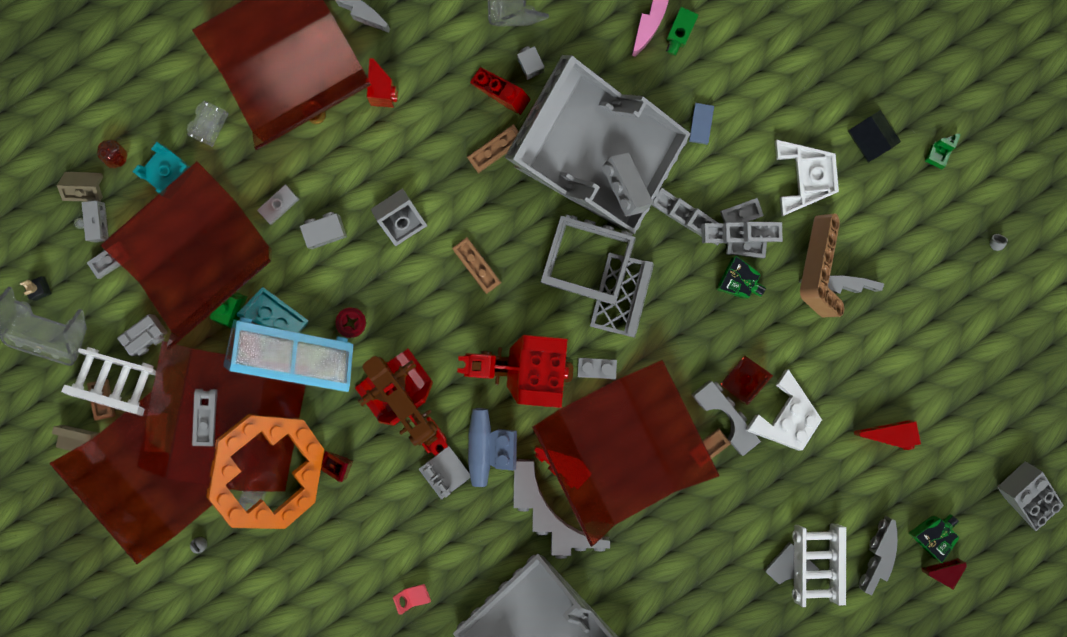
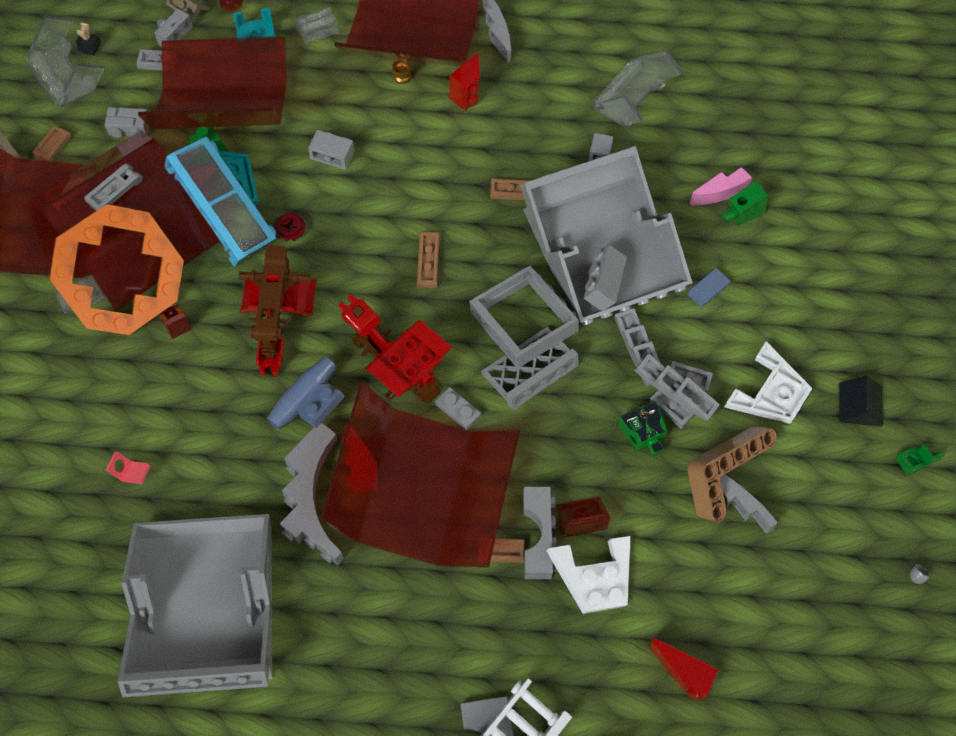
camera: 40 degrees right, 25 degrees down
white fence [61,347,159,416] -> none
light grey hinge [190,537,207,553] -> none
light grey plate [257,185,300,225] -> none
light grey slope [371,188,427,246] -> none
light grey hinge [419,446,470,500] -> none
red slope [470,67,531,115] -> none

